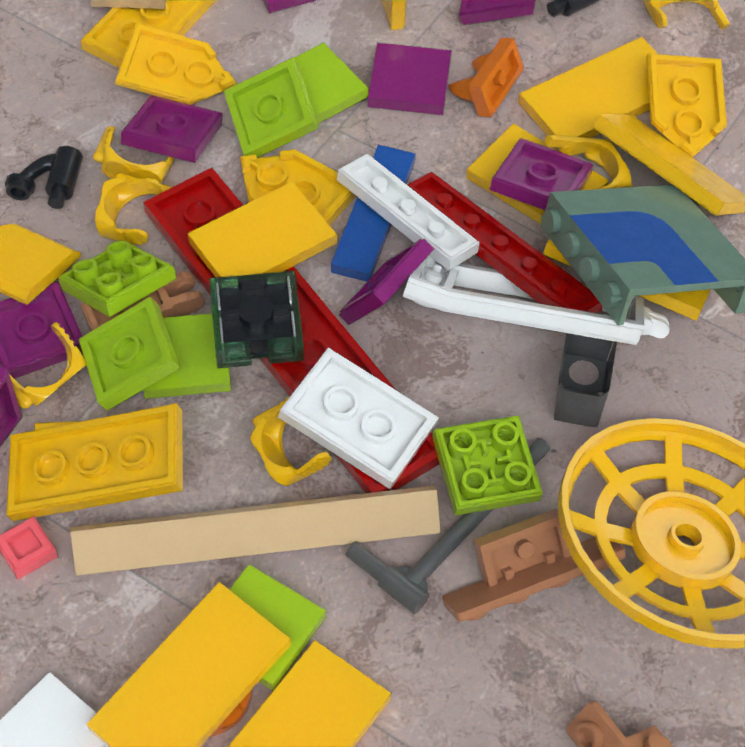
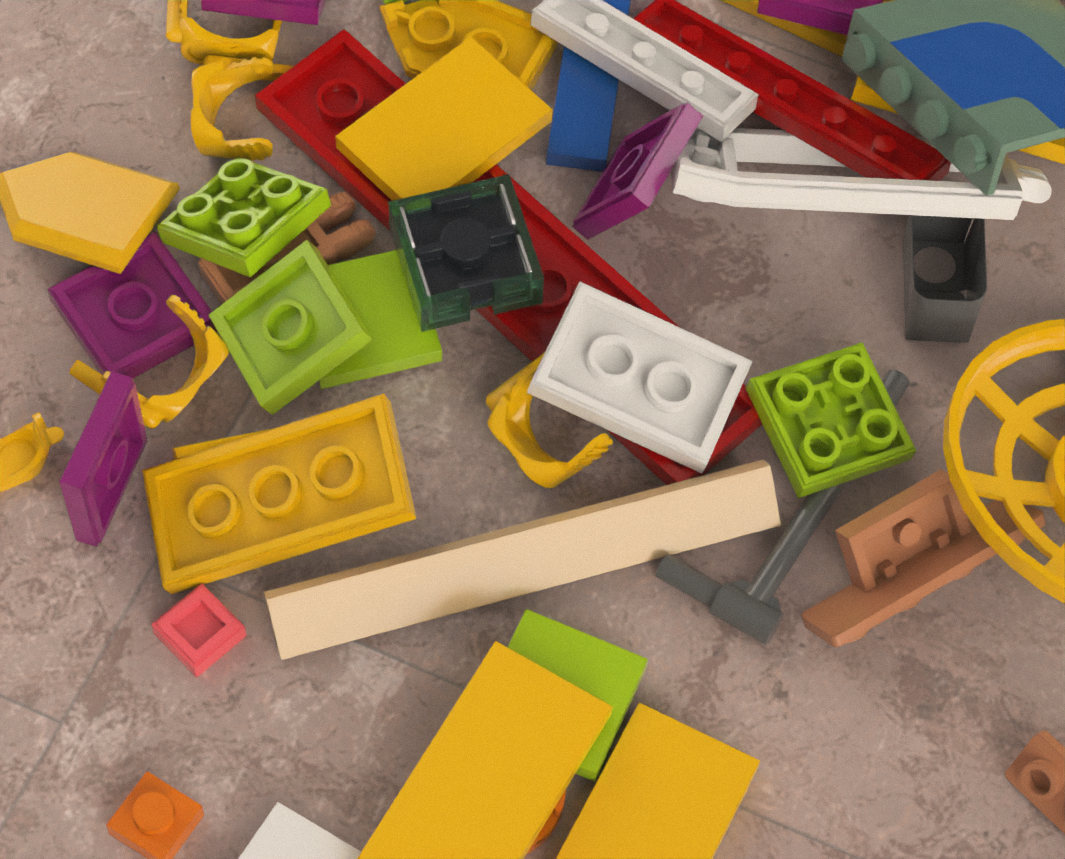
camera: 10 degrees left, 5 degrees up
black plant [5,146,83,209] -> none

